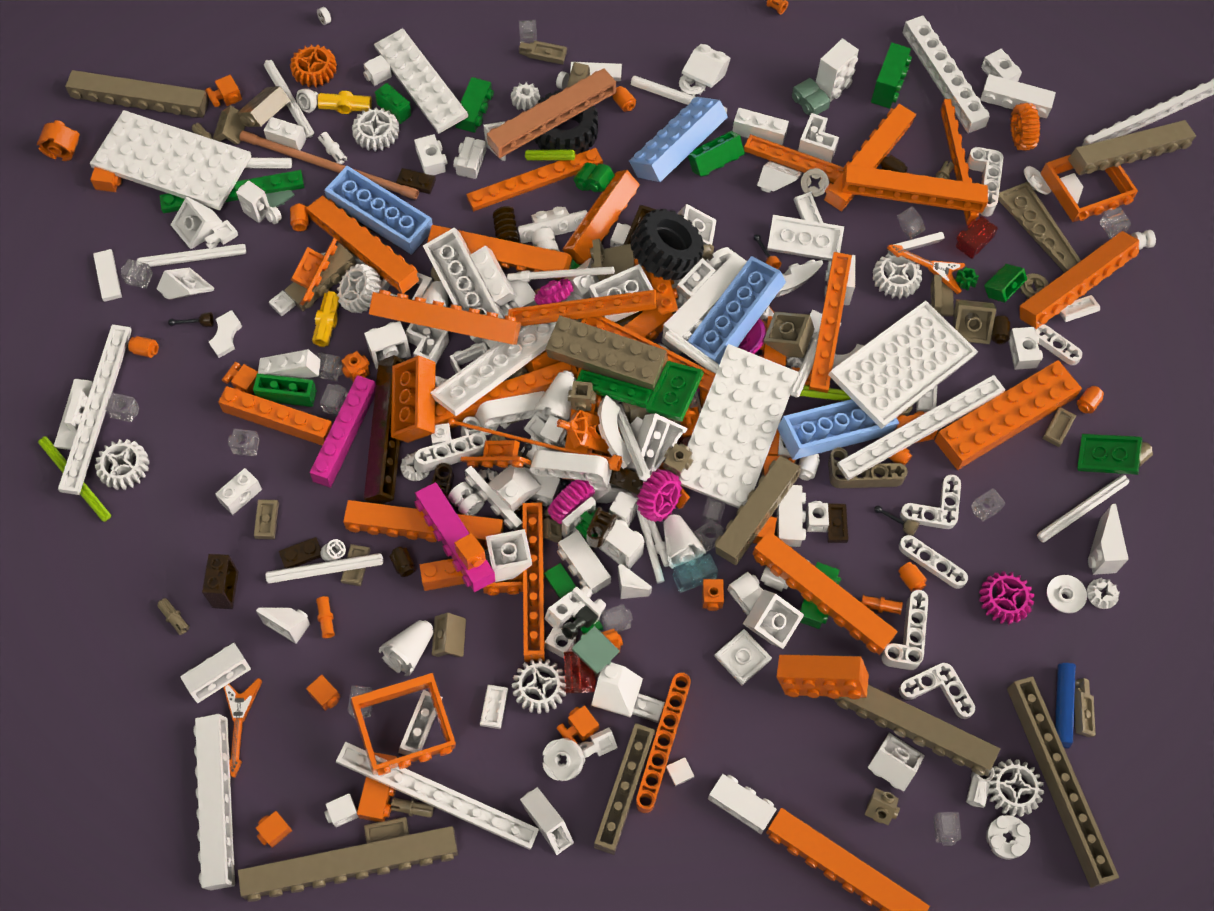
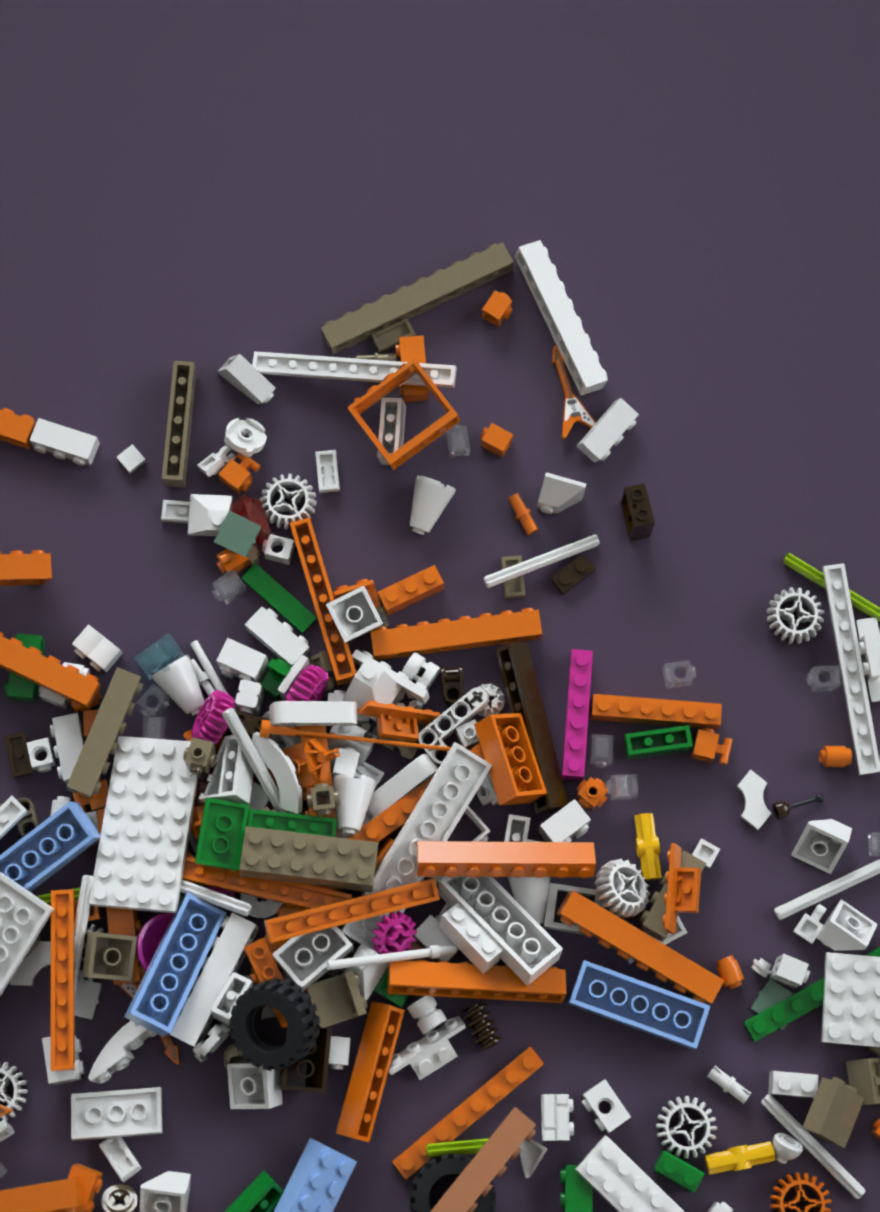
camera: 165 degrees right, 10 degrees up
dark tan axle [157,598,190,635] -> none
white brick [215,468,262,515] -> none
nougat piece [239,130,419,200] -> none
white axle [245,158,292,168] -> none
dark tan plate [254,500,279,539] -> none
white brick [258,349,321,379] -> none
white wheel [320,539,346,562] -> none
white brick [324,794,359,827] -> none
dark brown brick [389,547,415,577] -> none
dark brown plate [396,168,436,194] -> none
dark pink brick [414,482,495,592] -> none
dark tan panel [432,613,466,657] -> none
orange brick [454,533,486,570] -> none
white hips [544,586,606,640] -> none
green brick [573,163,615,192] -> none
dark brown piece [586,507,617,548] -> none
white slope [618,563,652,599] -> none
orange beam [636,673,691,813] -> none
orange brick [702,579,724,611] -> none
white plate [714,629,772,686] -> none
white brick [743,590,804,649] -> none
hinge [754,234,782,269] -> none

